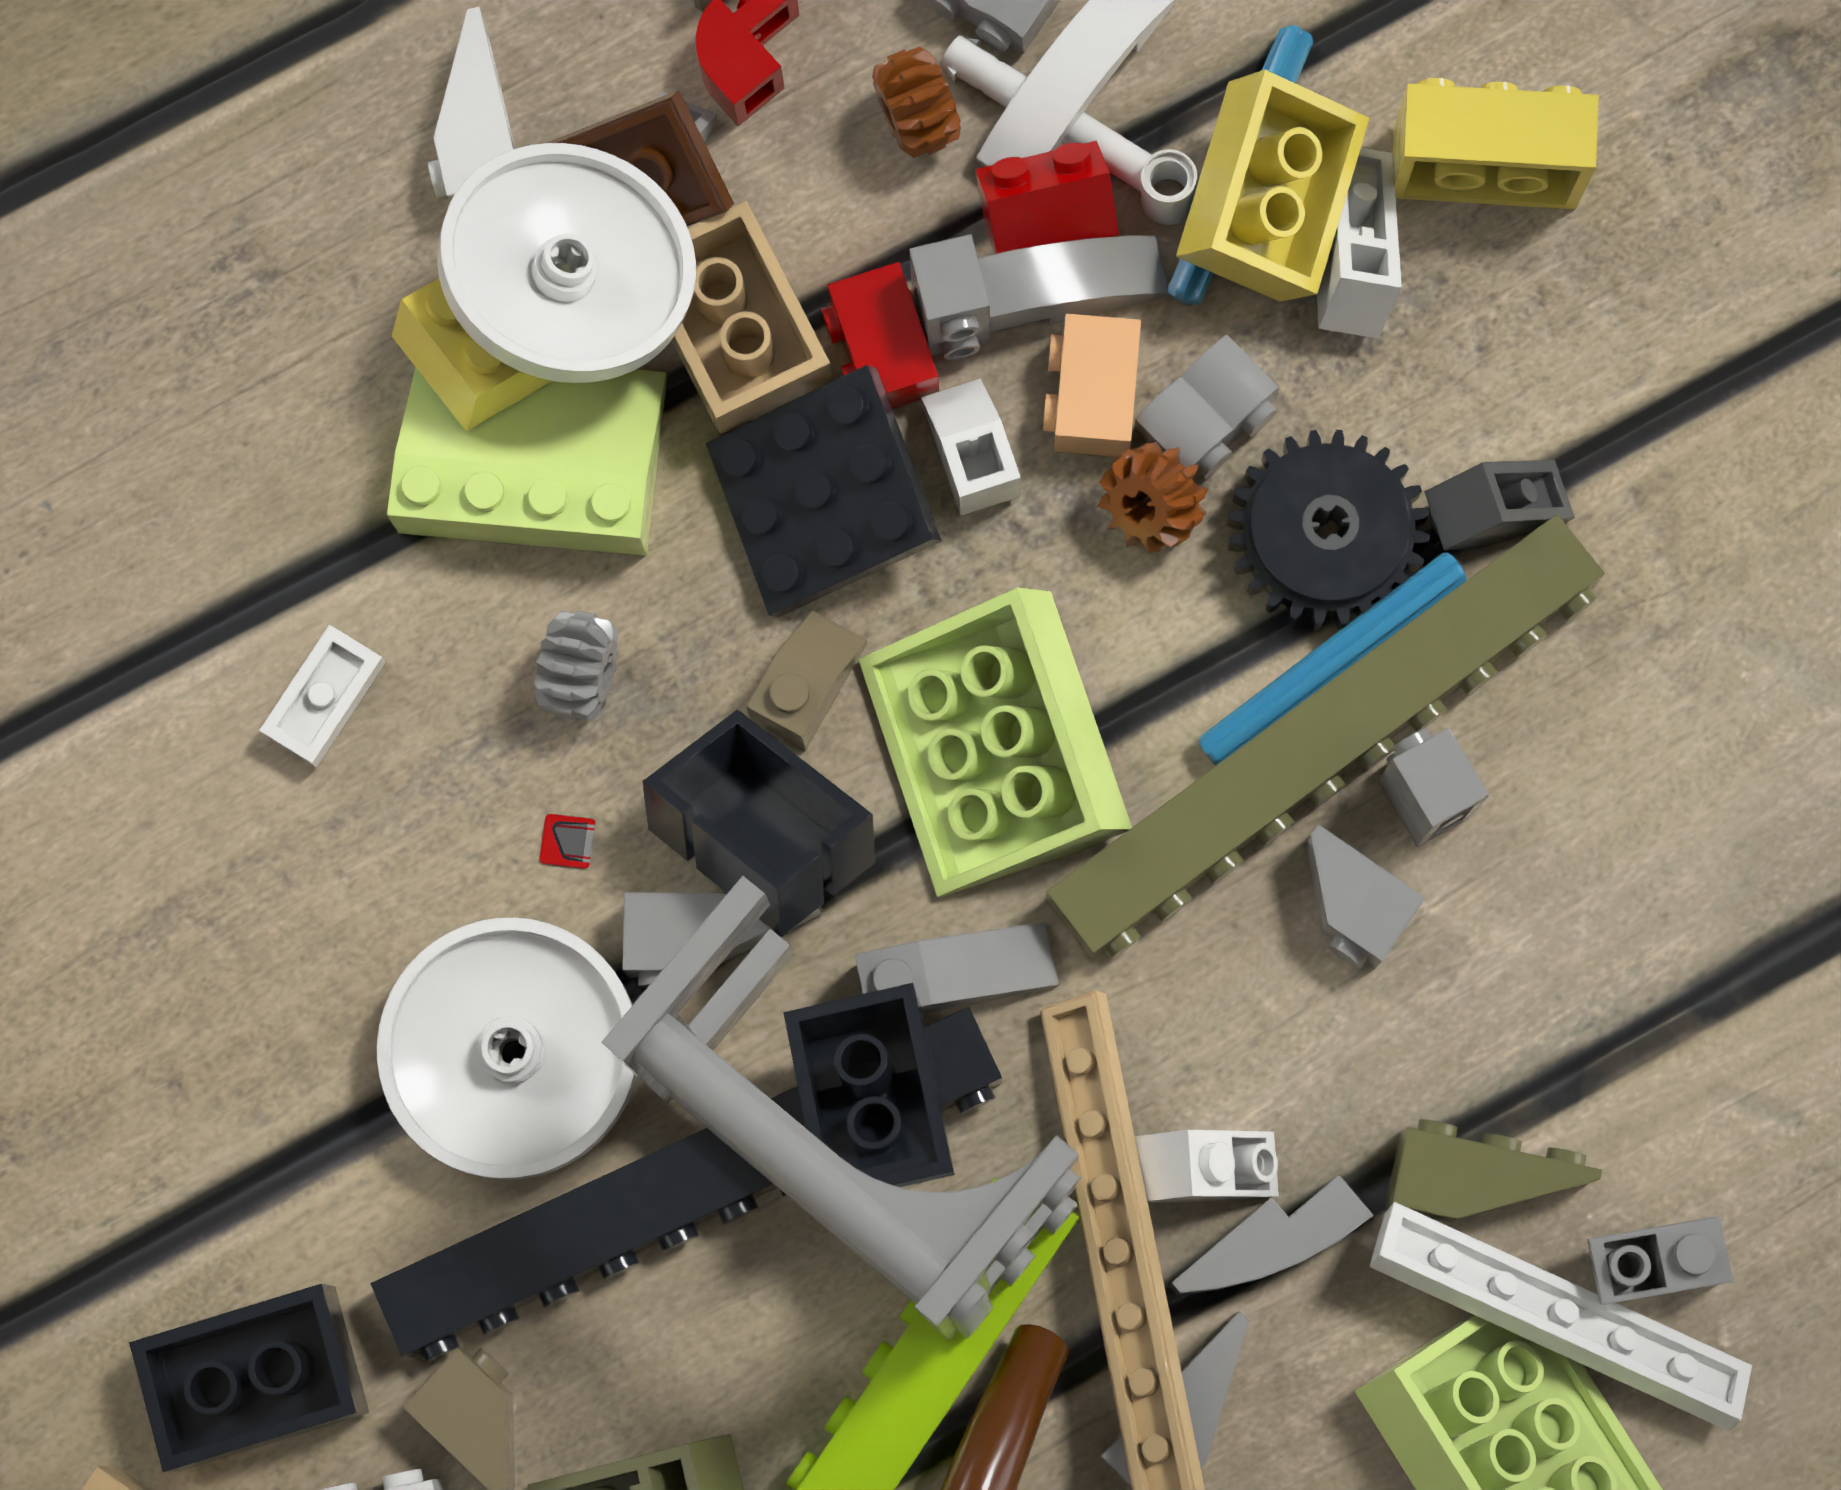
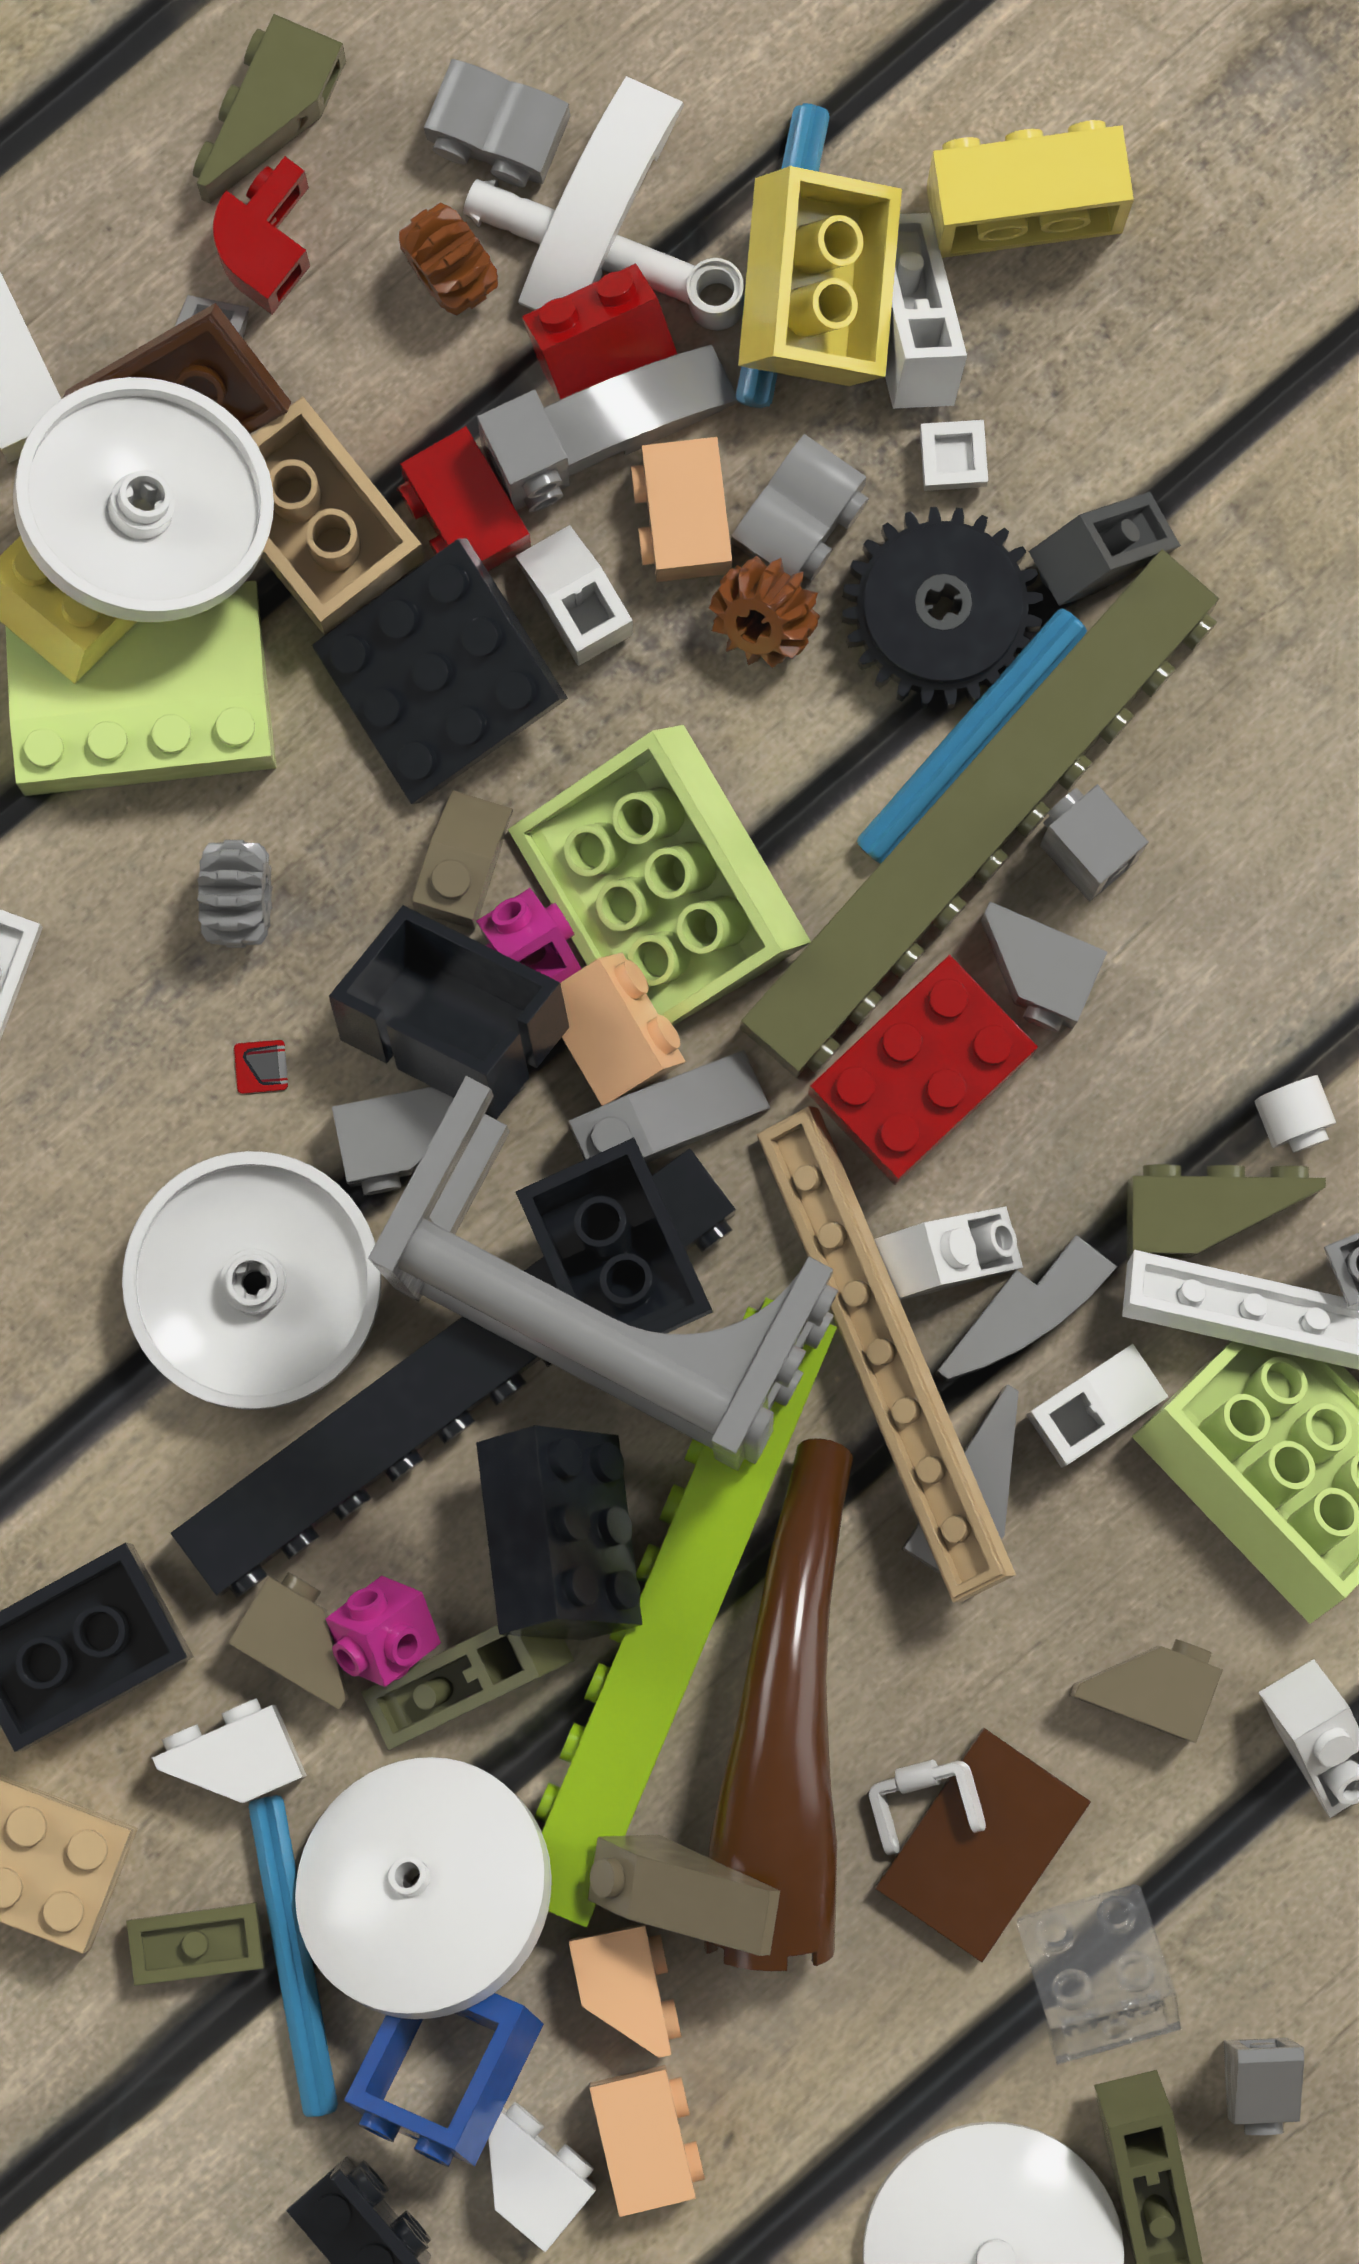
camera: 20 degrees left, 5 degrees up
none -> dark pink brick [325,1575,441,1687]
none -> dark pink brick [476,888,582,983]
none -> black brick [476,1425,643,1640]
none -> light nougat brick [560,953,686,1106]
none -> red brick [808,954,1038,1185]
none -> white plate [920,420,988,491]
none -> white slope [1026,1344,1168,1468]
none -> white plate [1254,1075,1336,1153]

